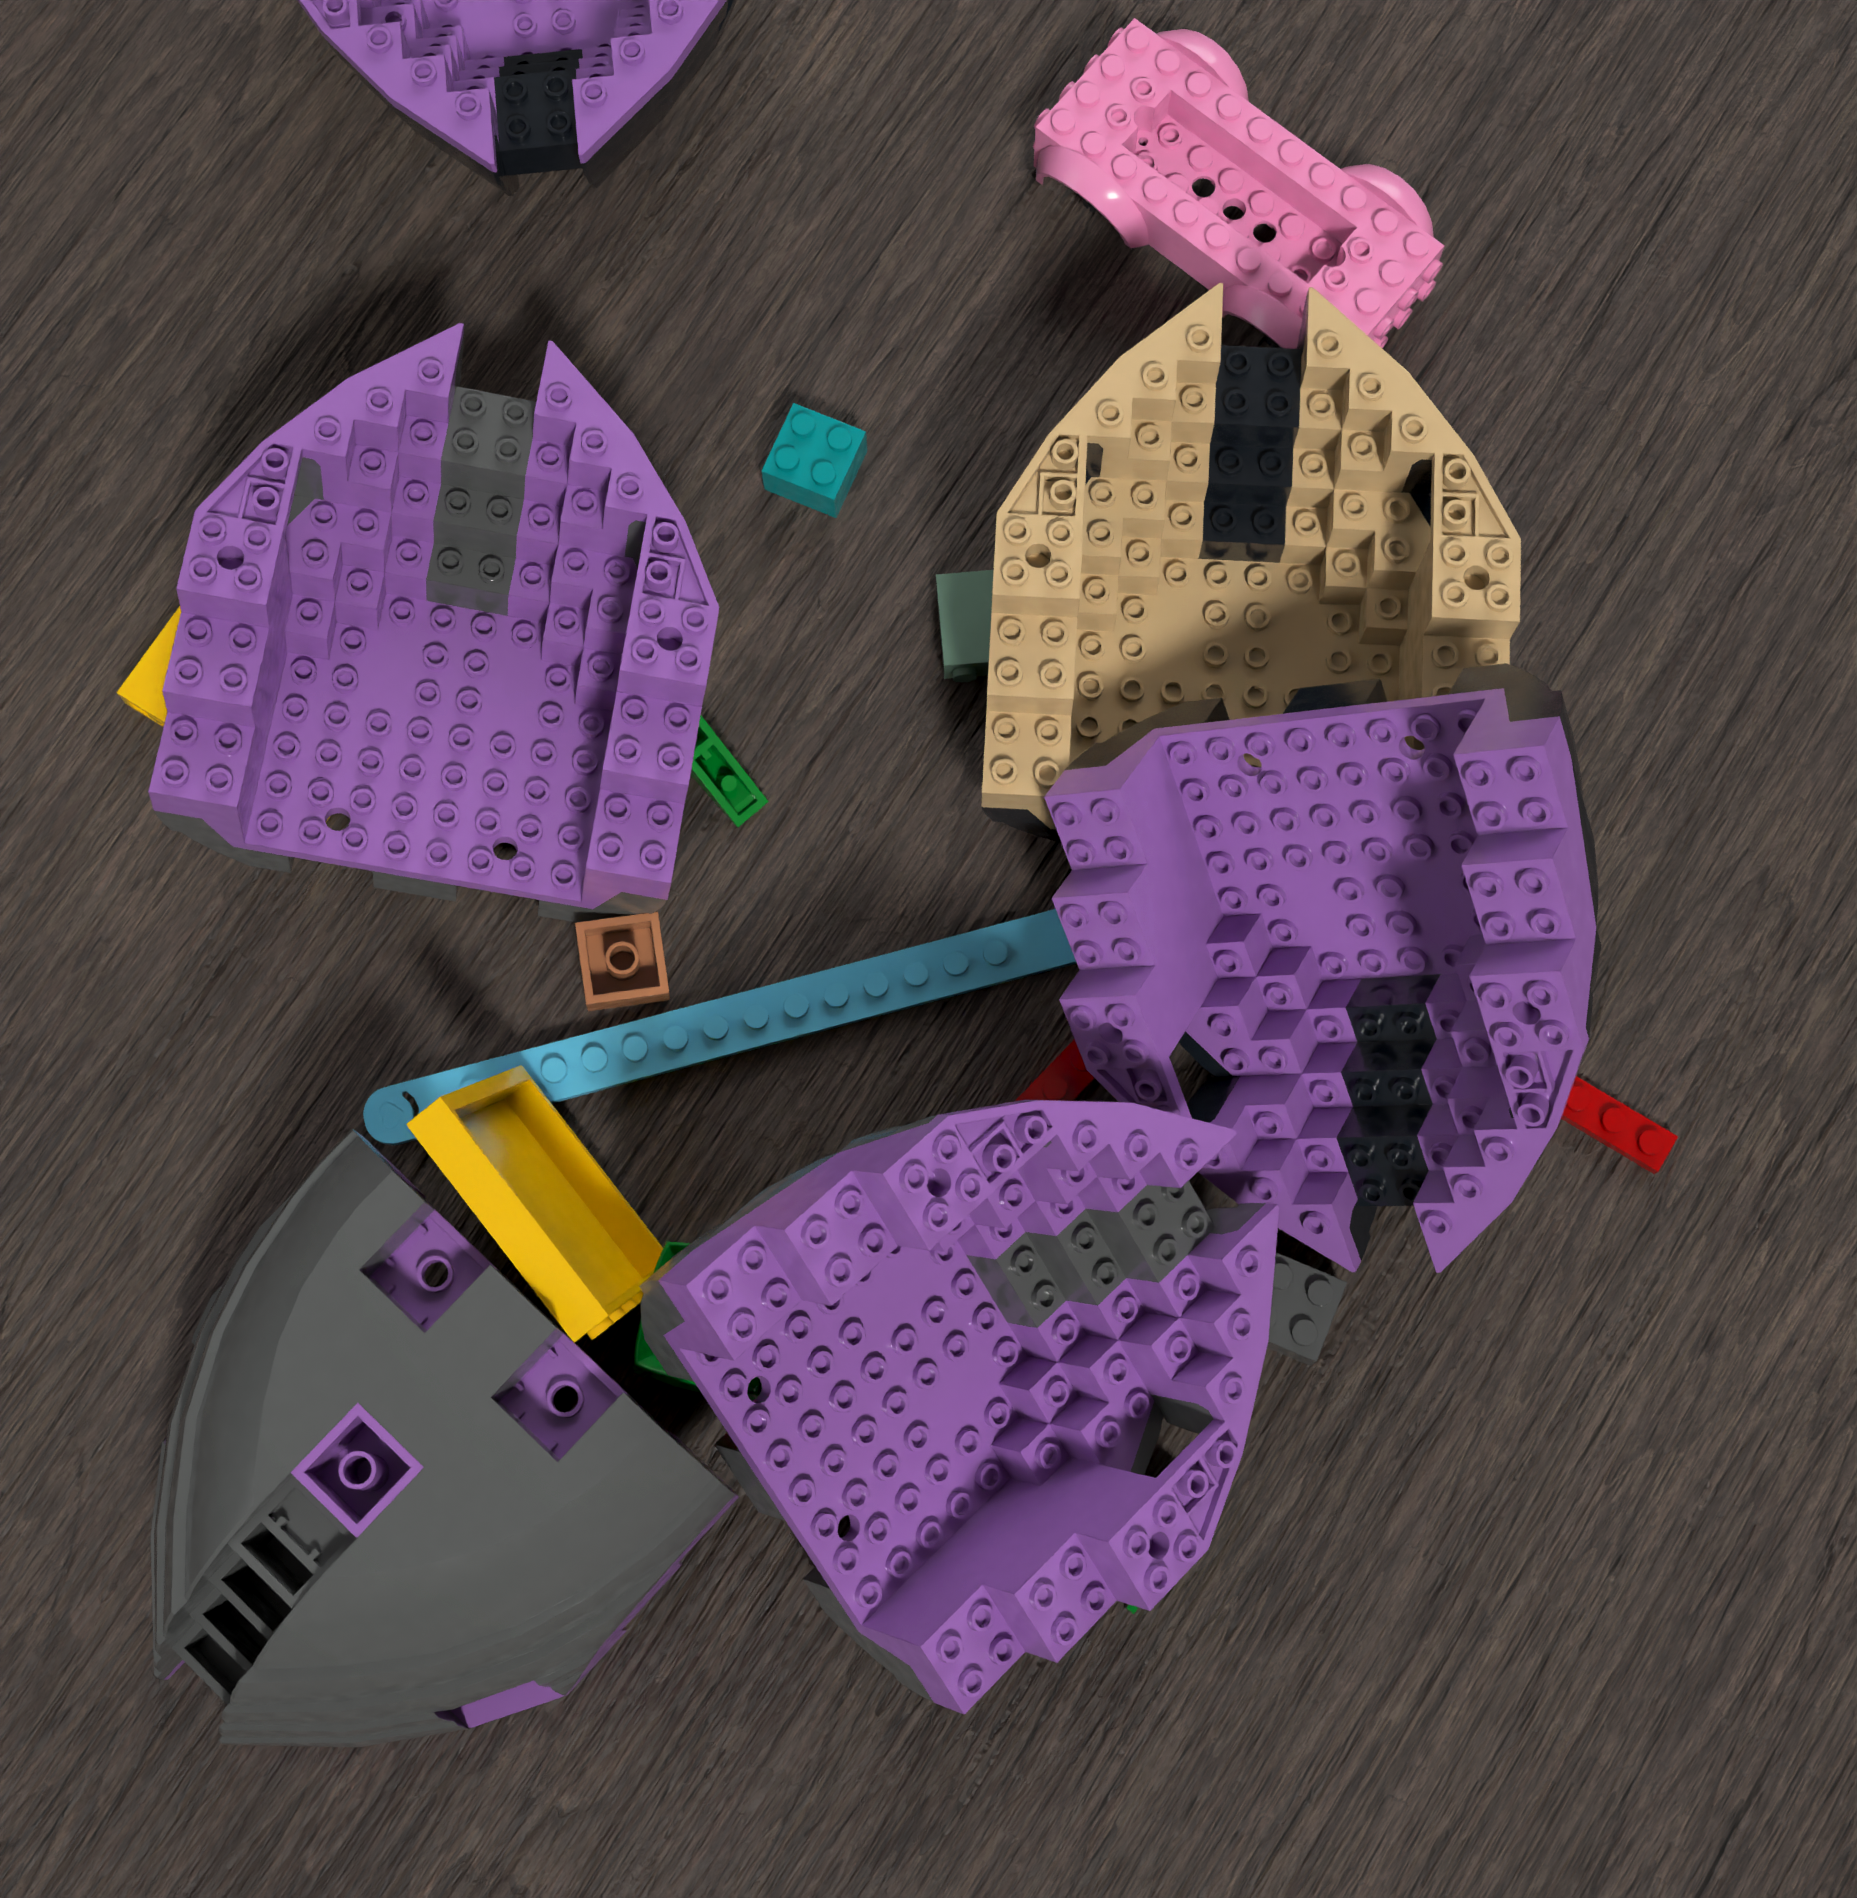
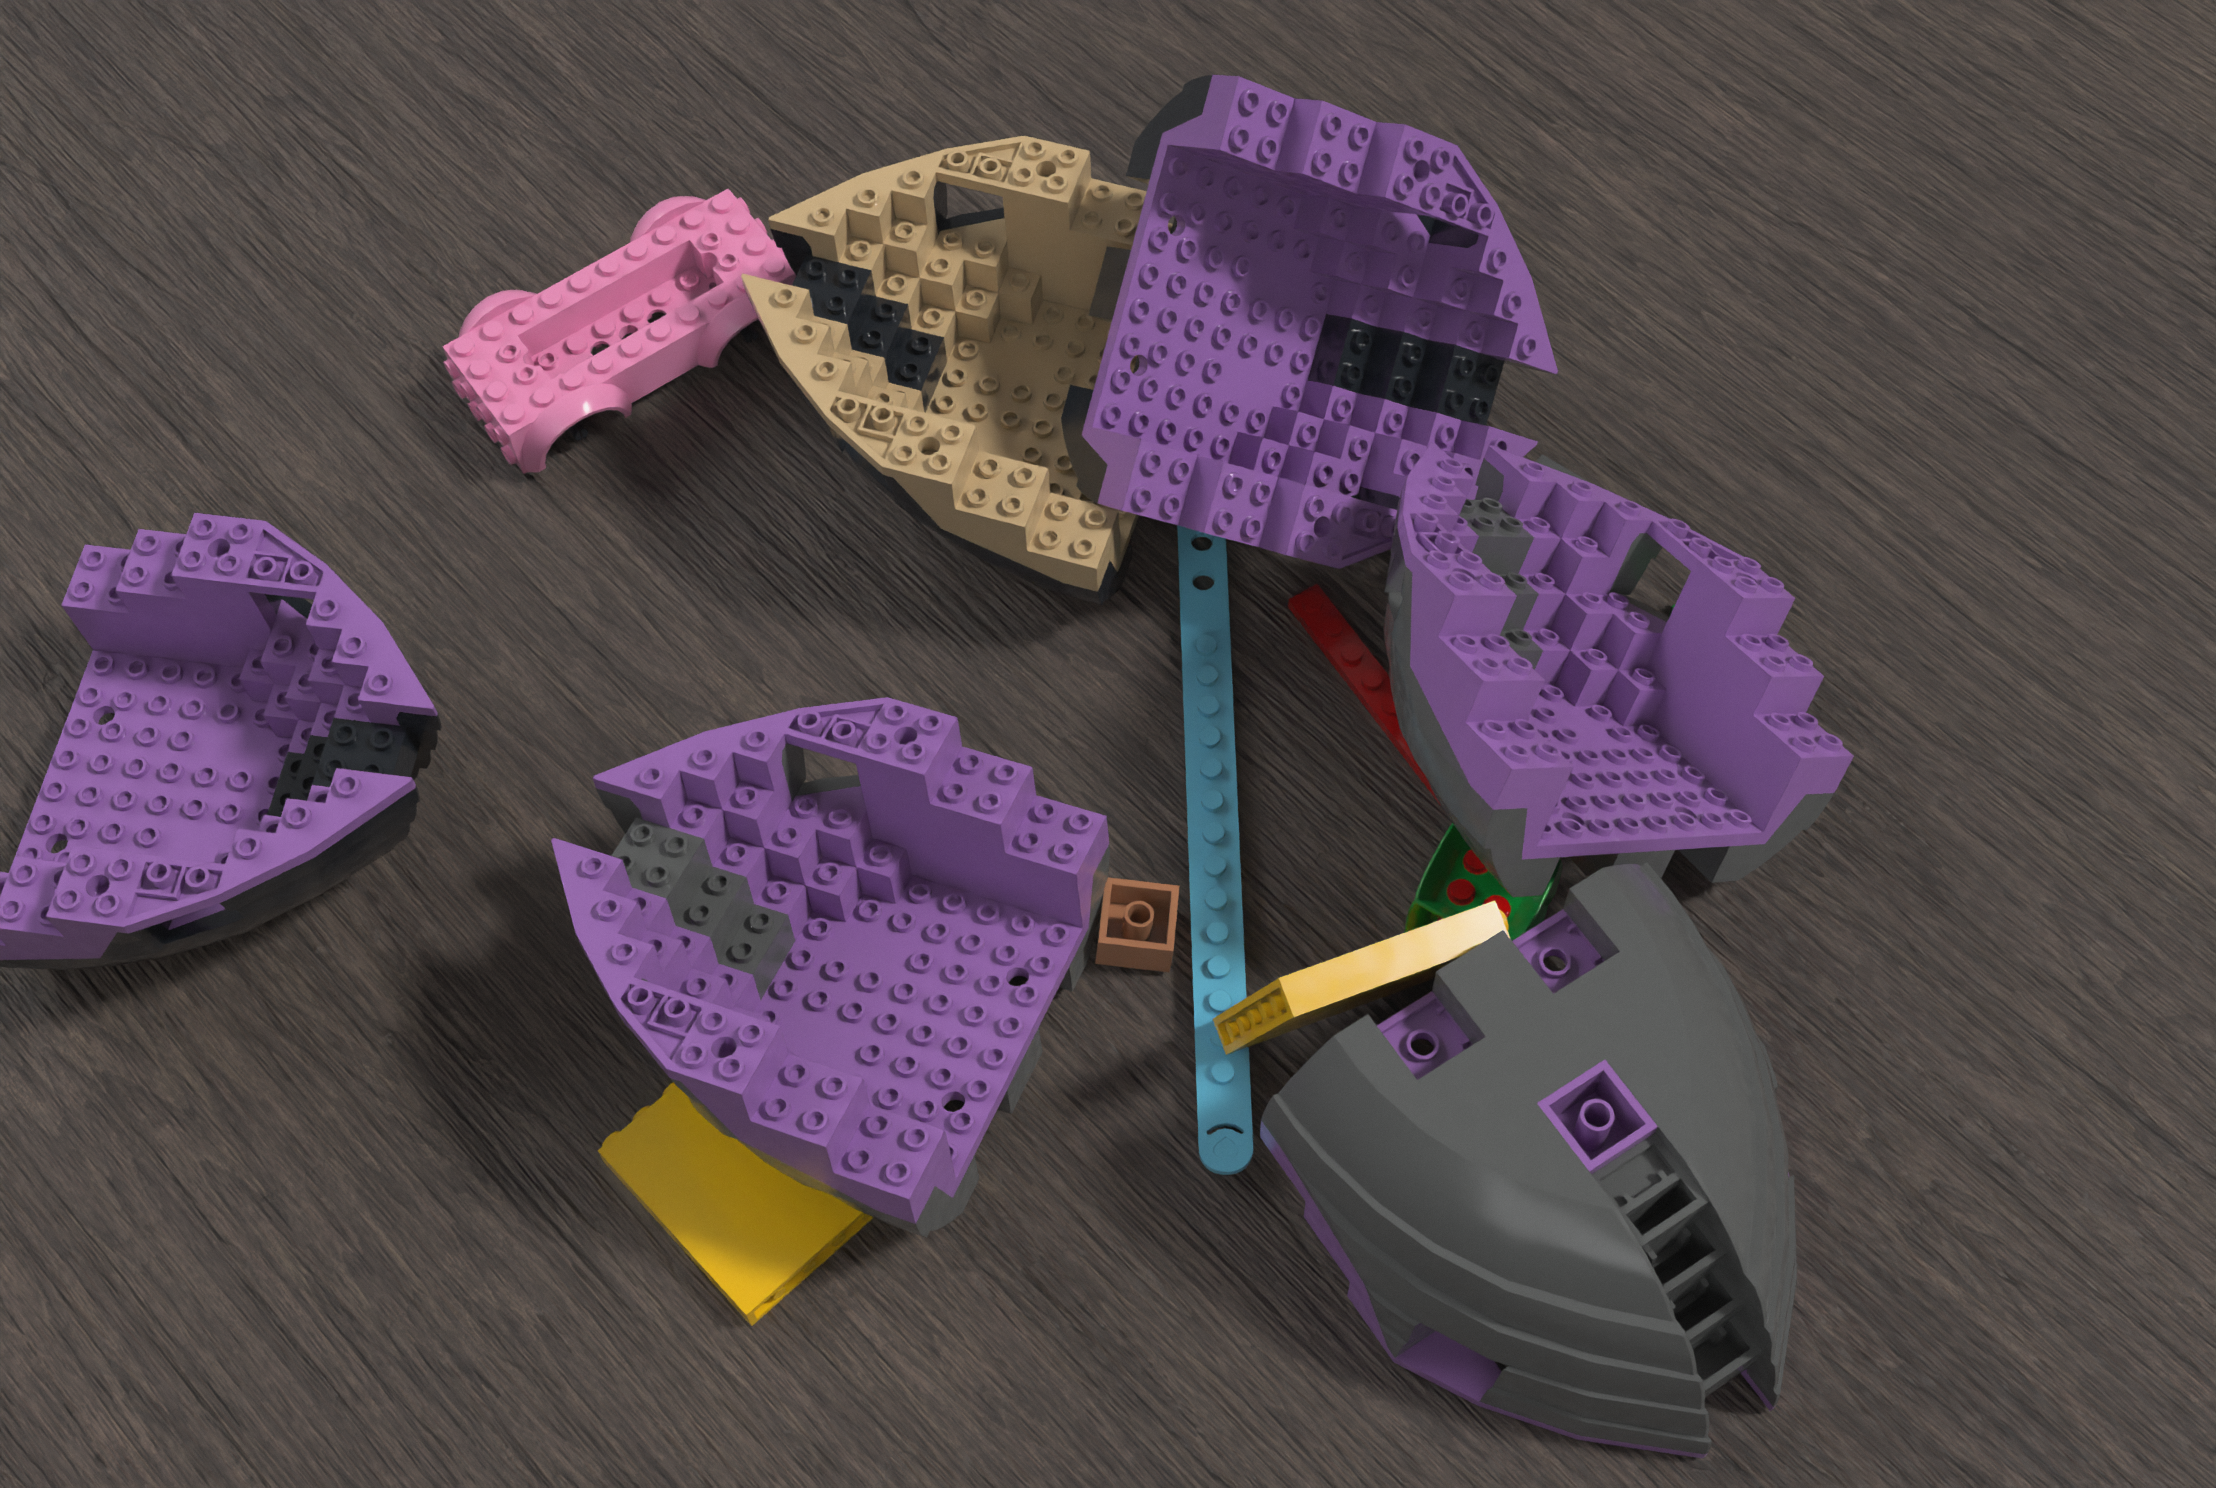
camera: 75 degrees left, 15 degrees down
teal brick [761,403,868,518] -> none
sand green brick [936,570,994,682] -> none

